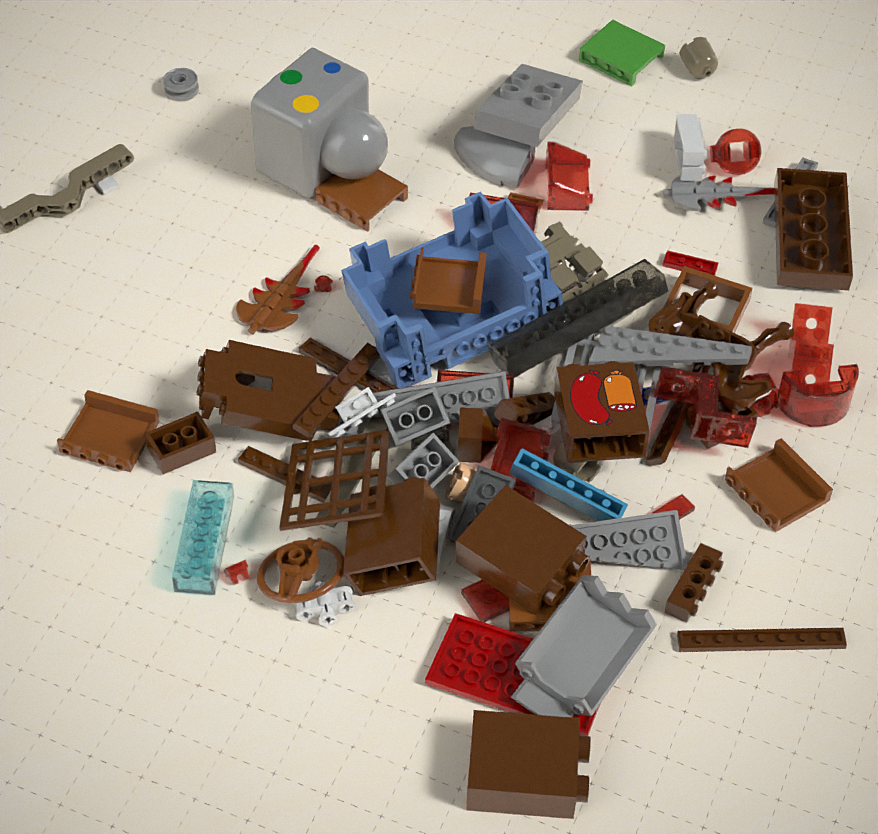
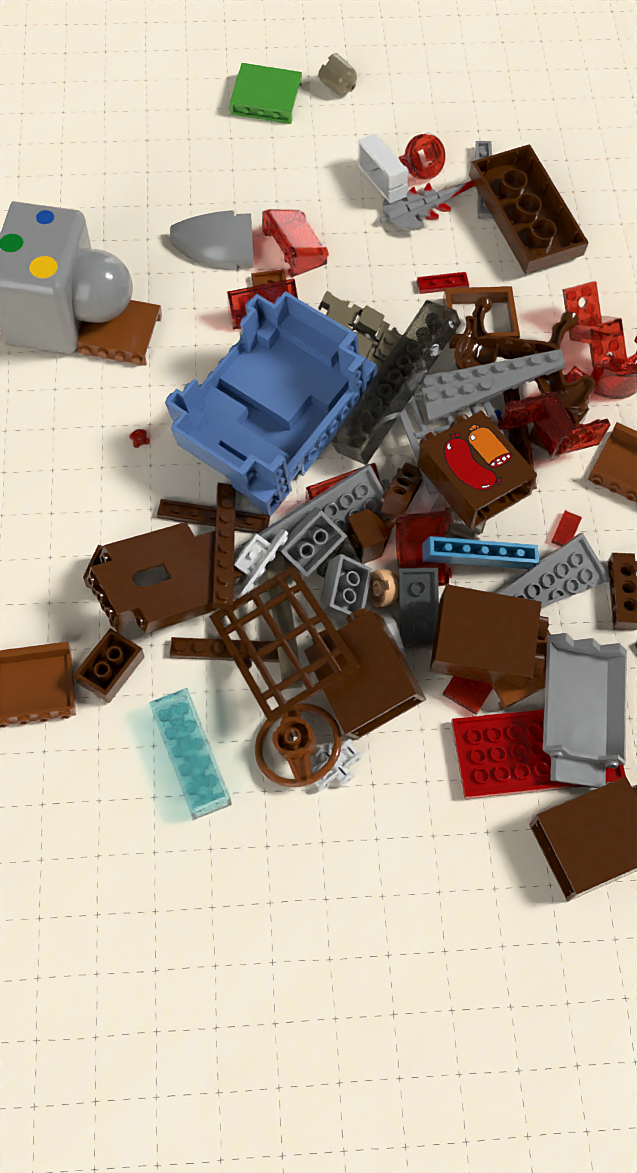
camera: 30 degrees left, 15 degrees up
clear red tile [223,560,249,585] -> none
dark orange animal [236,244,320,335] -> none
dark orange panel [410,247,487,314] -> none
light grey plate [473,64,583,147] -> none

